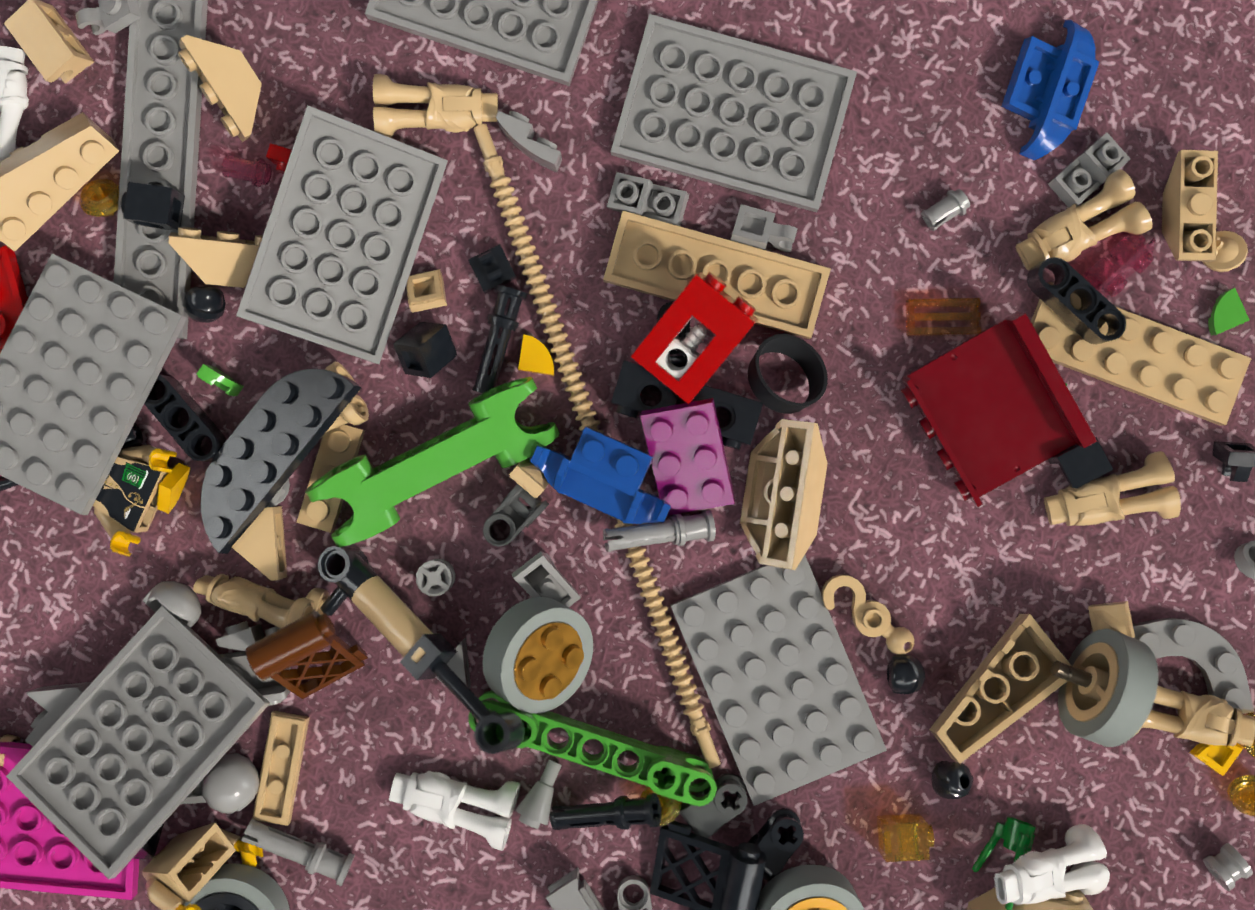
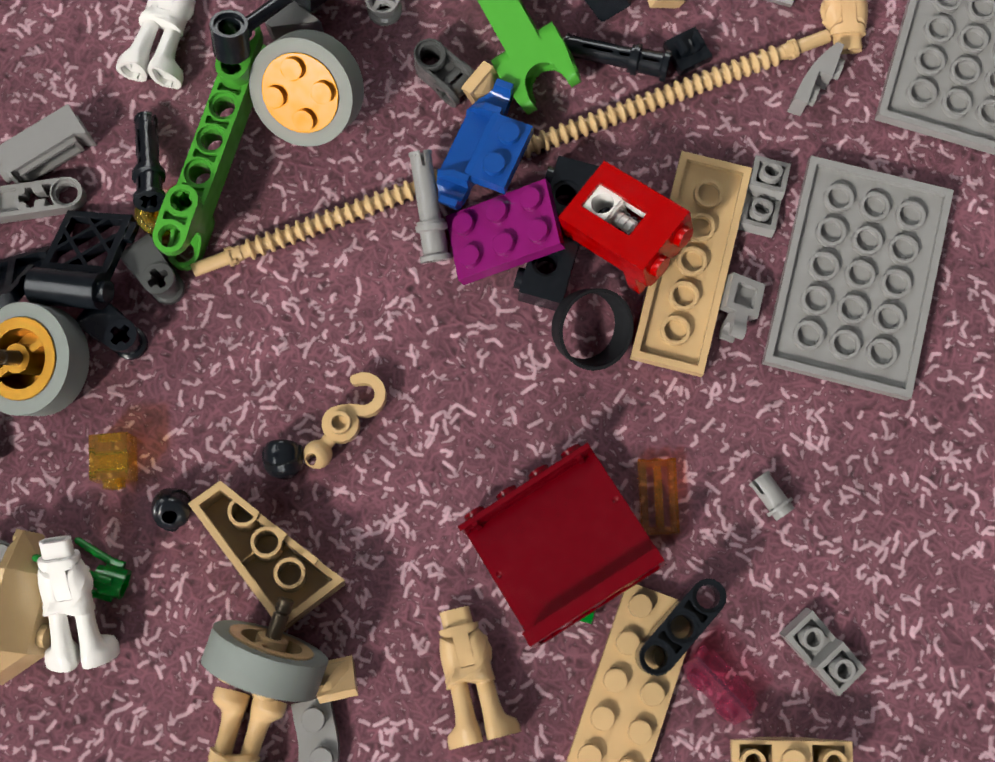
camera: 85 degrees right, 10 degrees down
light grey slope [511,551,581,608] -> none
light grey cone [515,759,562,829] -> none
yellow tile [518,334,555,376] -> none
light grey plate [670,555,887,806] -> none
tan wedge [740,419,828,570] -> none
blue plate [1001,20,1099,160] -> none
tan piece [1015,169,1152,270] -> none
black panel [1048,437,1113,488] -> none

